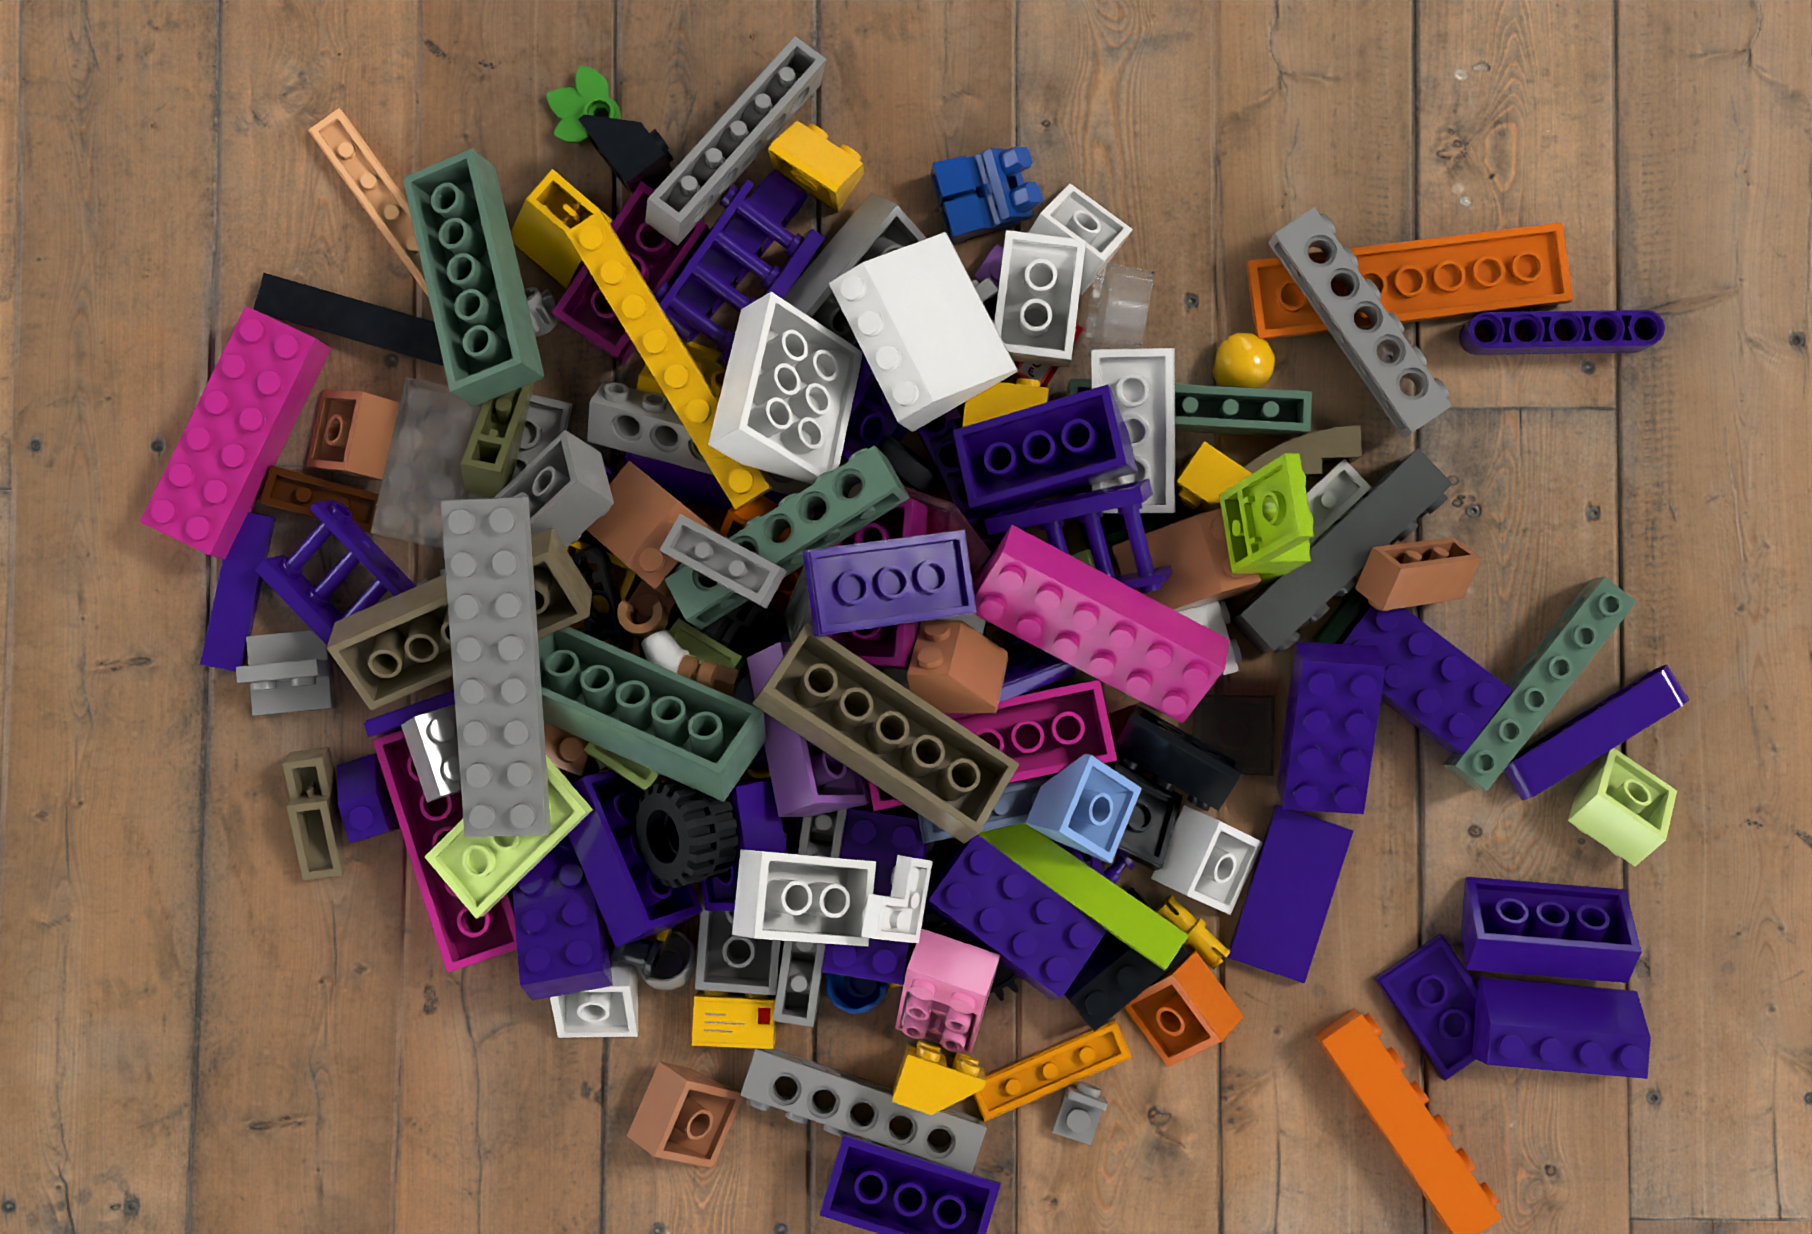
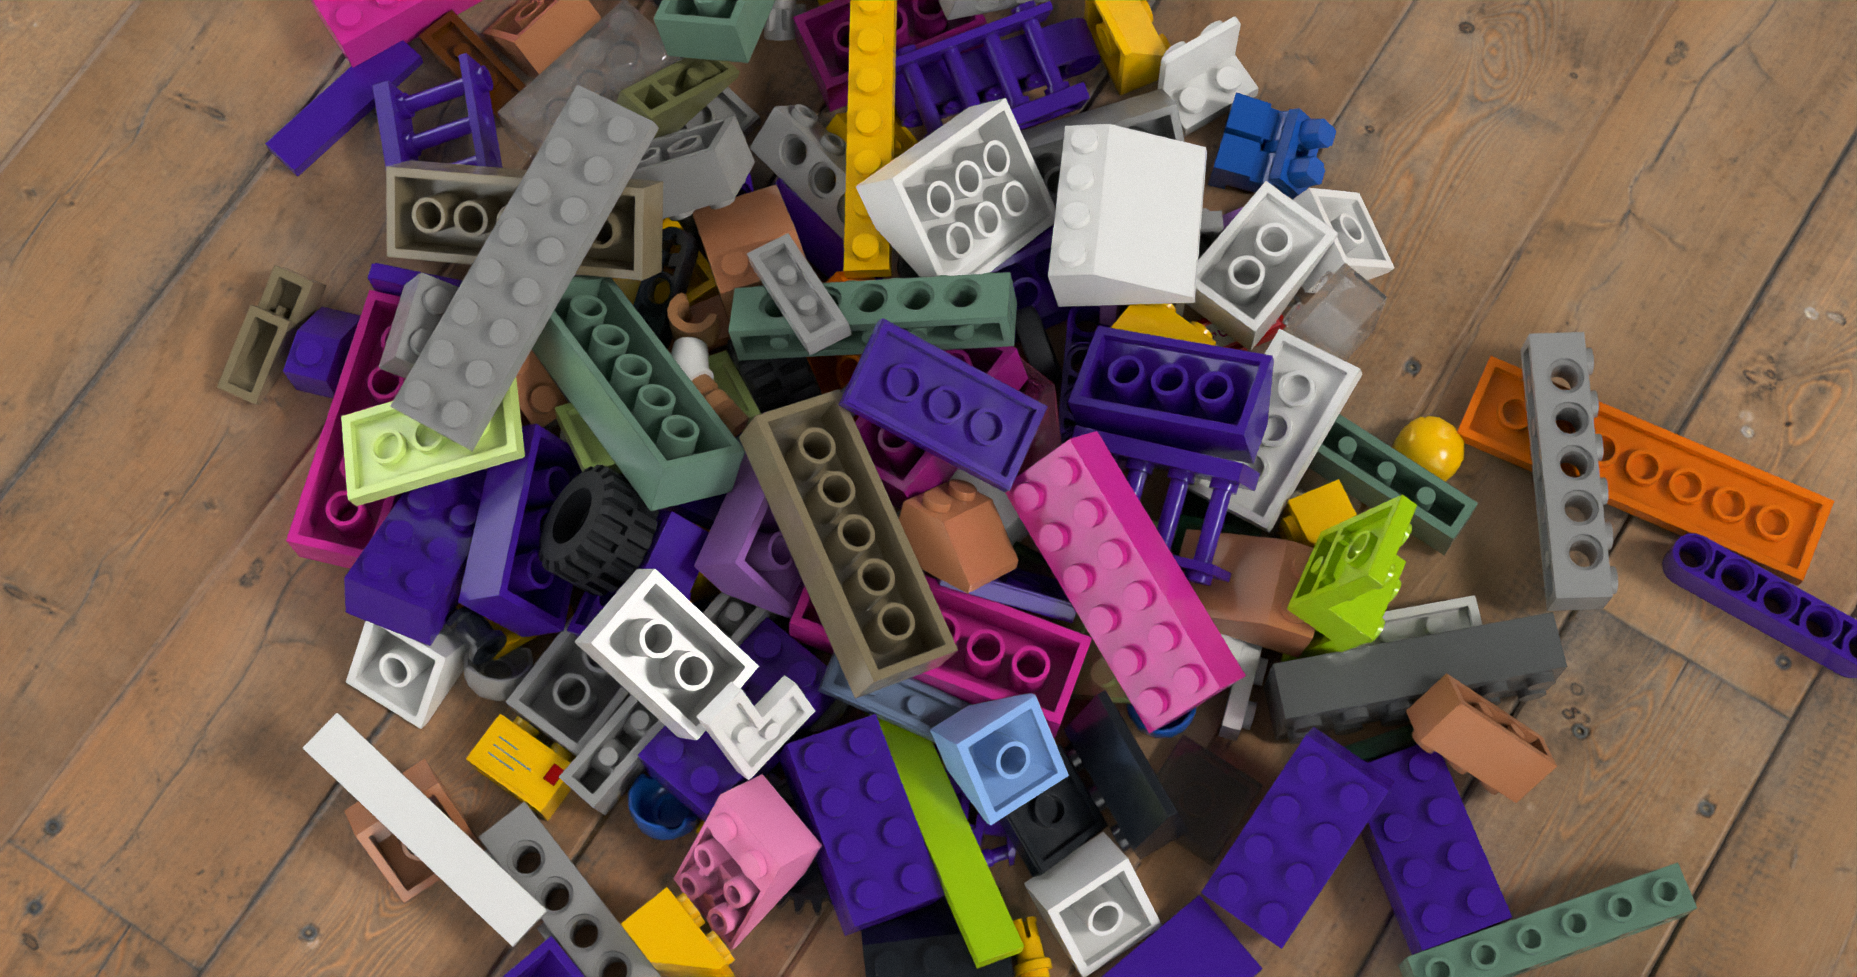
camera: 30 degrees right, 15 degrees down
light grey bracket [236,630,336,716] -> none
dark tan slope [1244,425,1362,479] -> none
none -> white tile [303,713,547,947]
none -> white bracket [1157,16,1259,137]

